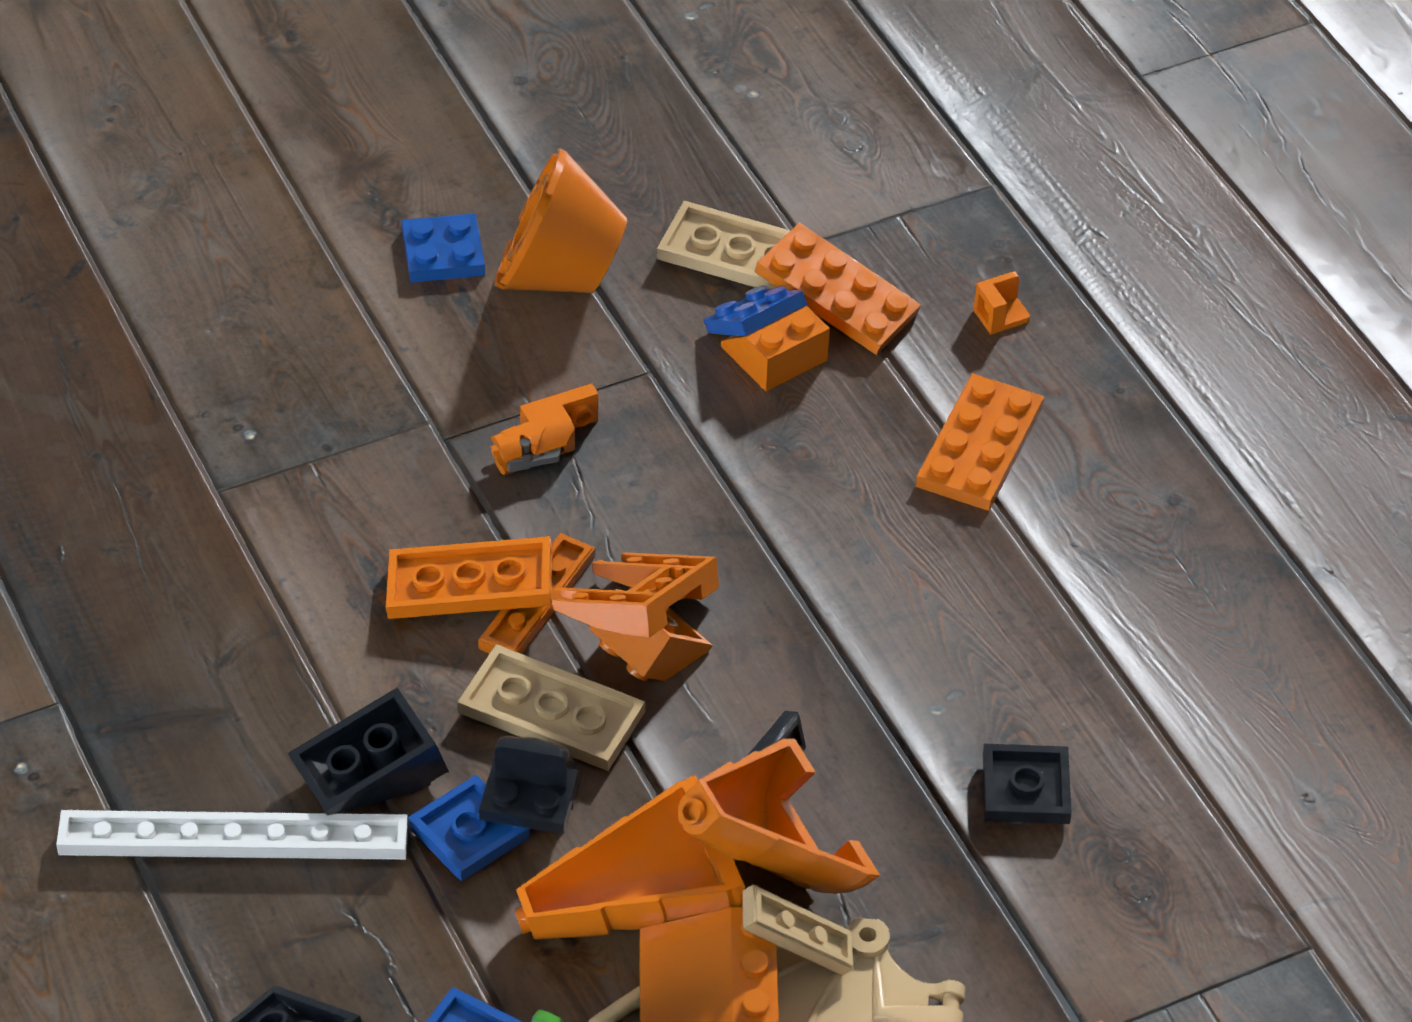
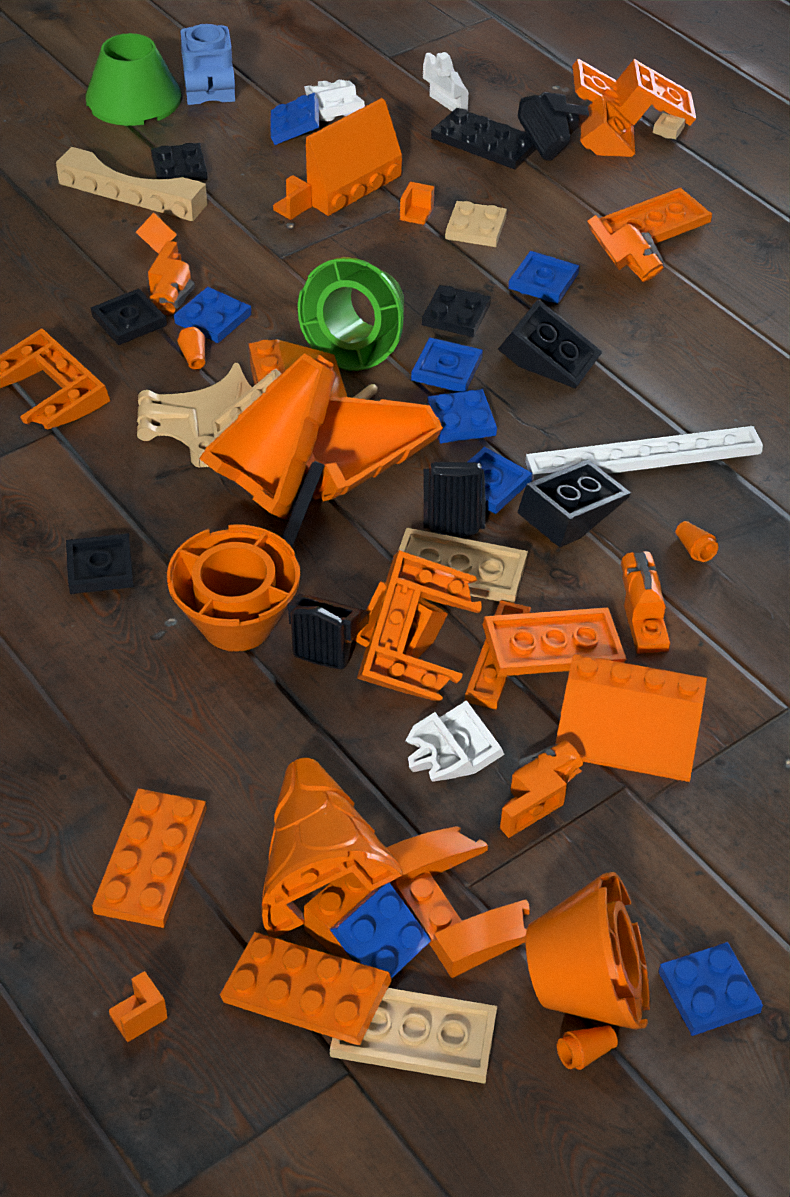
camera: 170 degrees right, 0 degrees up
none -> orange cone [167,524,300,652]
none -> orange cone [261,758,402,938]
none -> black piece [287,593,370,670]
none -> orange wedge [386,826,530,978]
none -> white plate [405,700,504,782]
none -> blue plate [427,389,497,443]
none -> orange slope [555,654,707,782]
none -> orange plate [621,551,670,654]
none -> orange cone [675,521,718,562]

